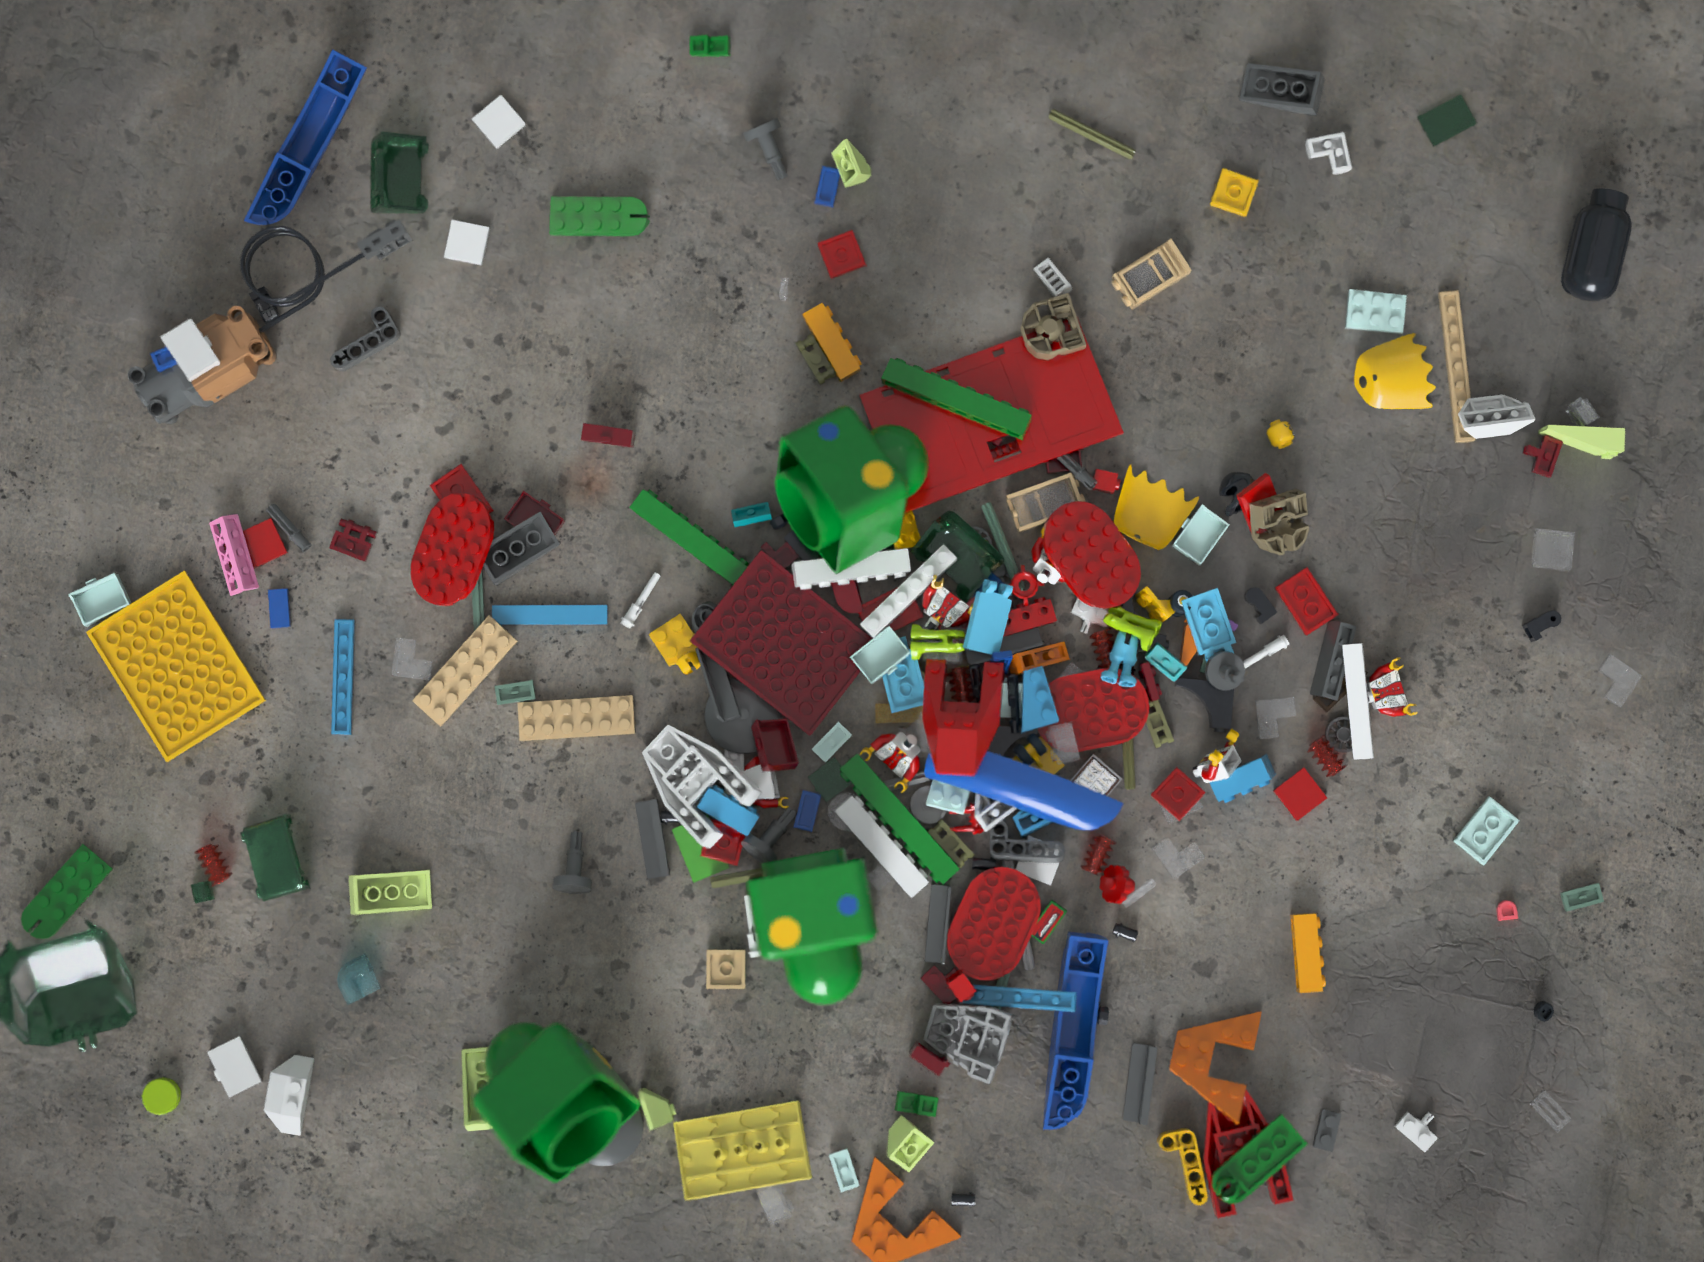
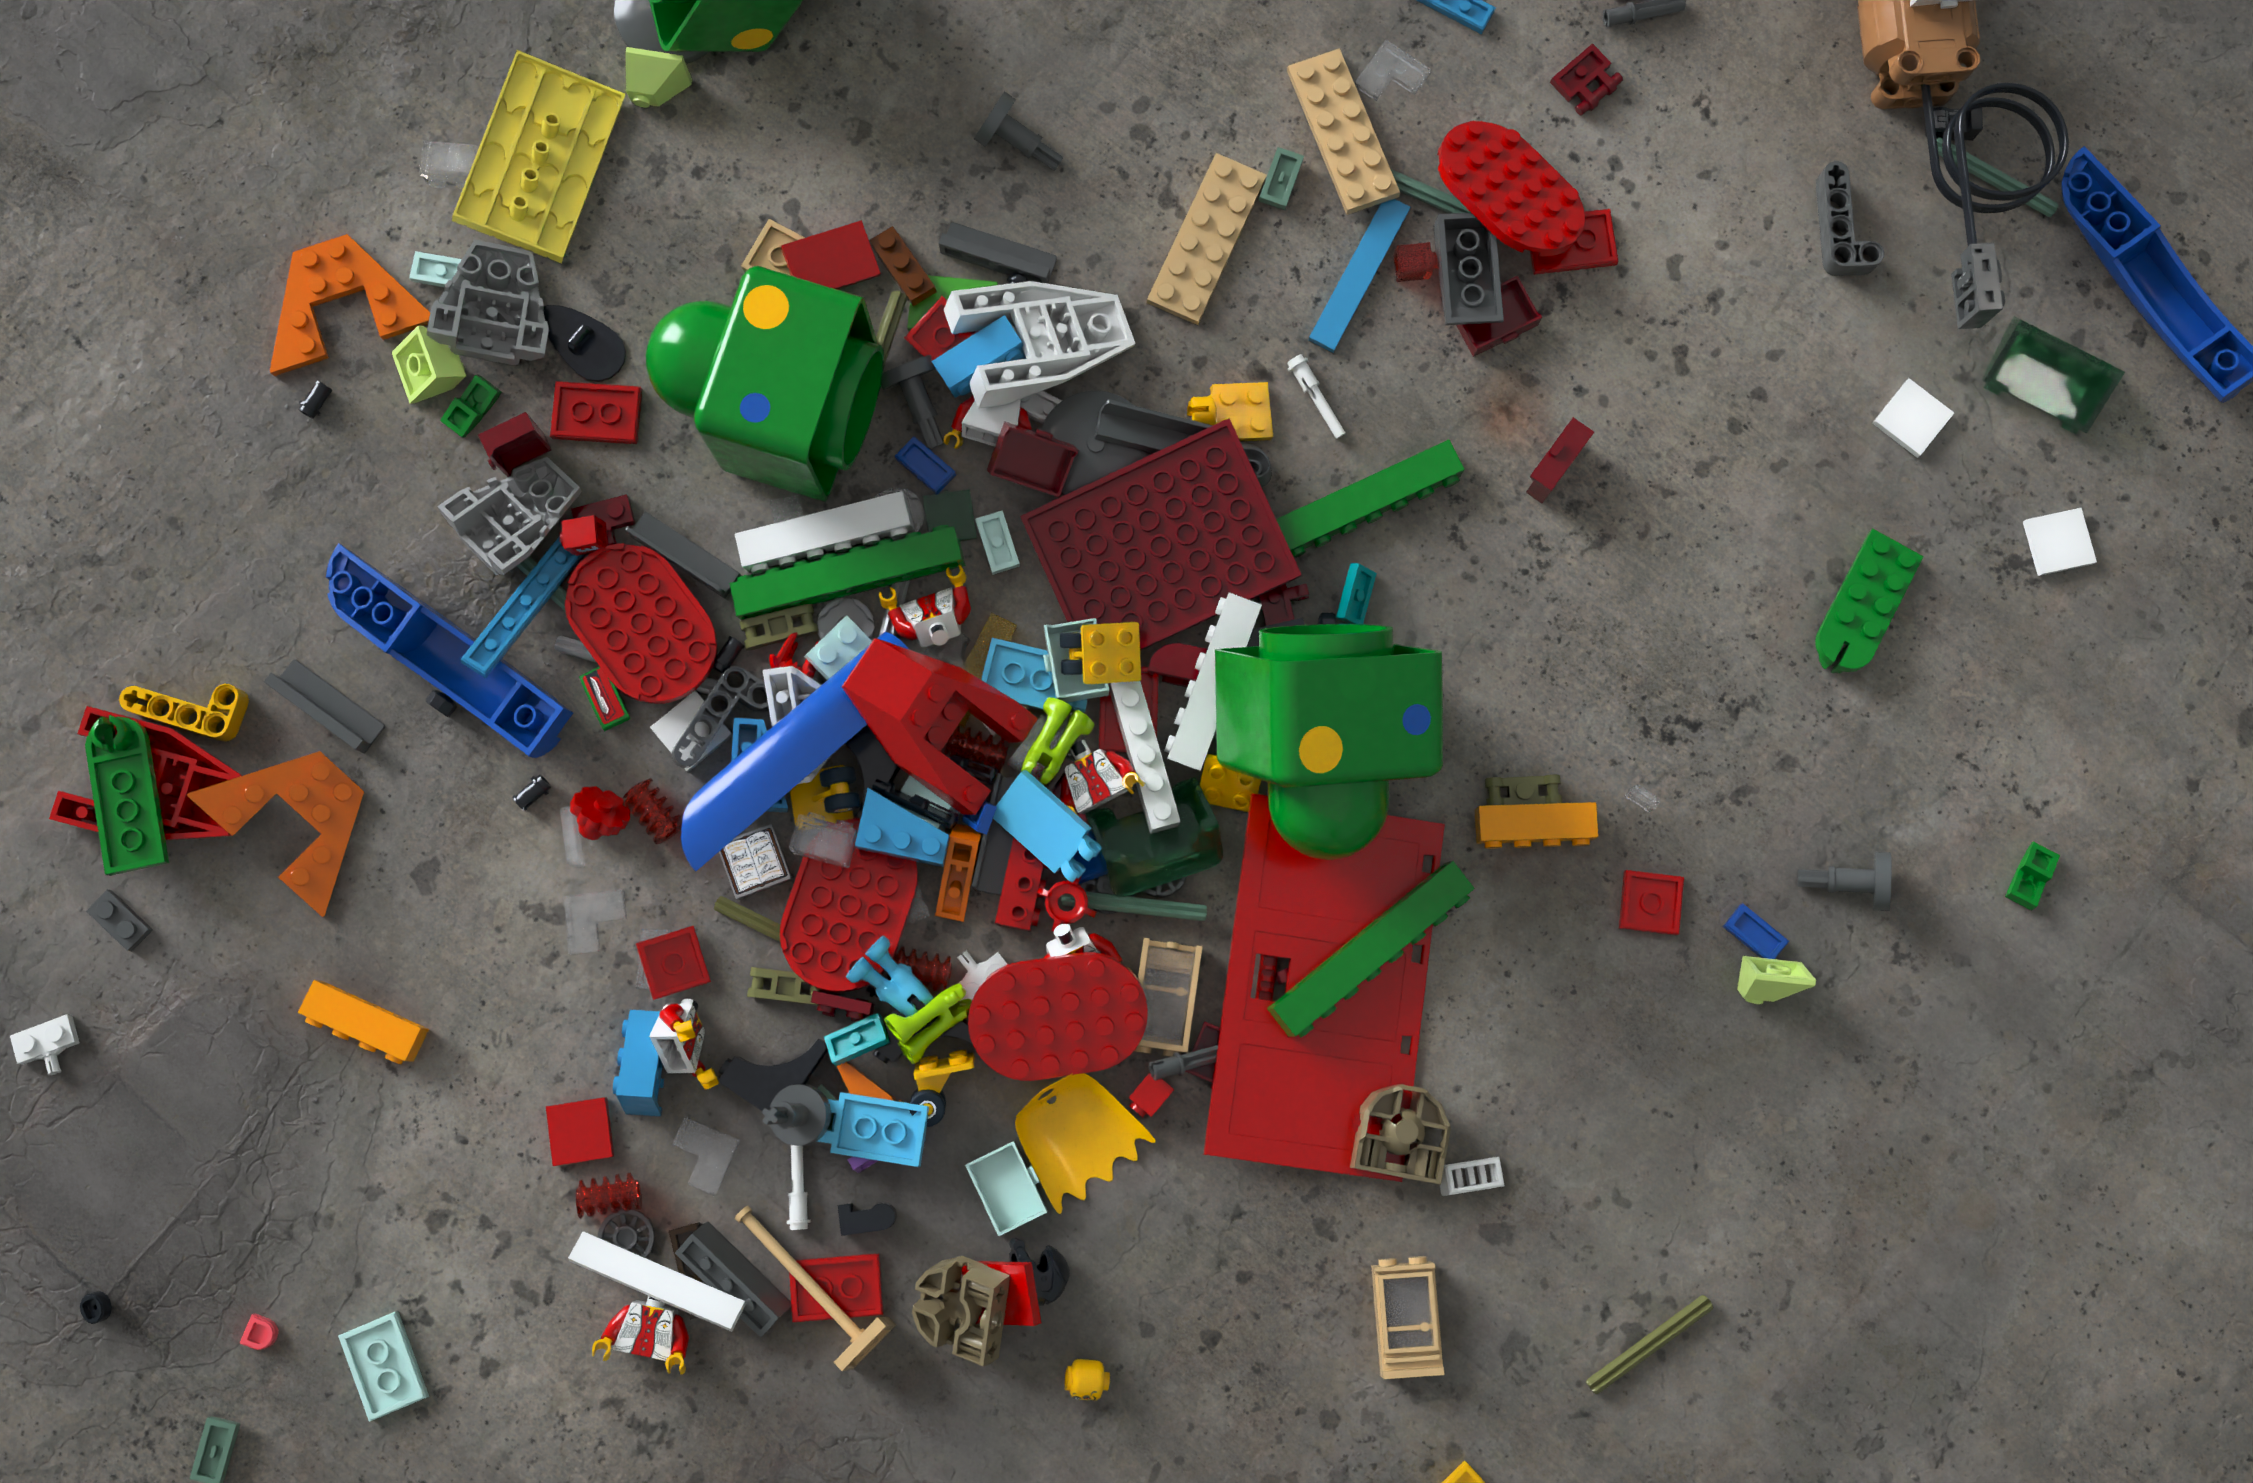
camera: 120 degrees right, 5 degrees down
none -> light grey wedge [427,240,549,365]
none -> black shield [543,305,626,382]
none -> red tile [550,381,643,444]
none -> tan tile [735,1206,896,1371]
none -> red tile [781,220,881,289]
none -> reddish brown plate [869,226,937,306]
none -> yellow plate [1060,622,1141,684]
none -> clear red brick [1393,242,1437,282]
none -> sand green axle [1937,137,2059,217]

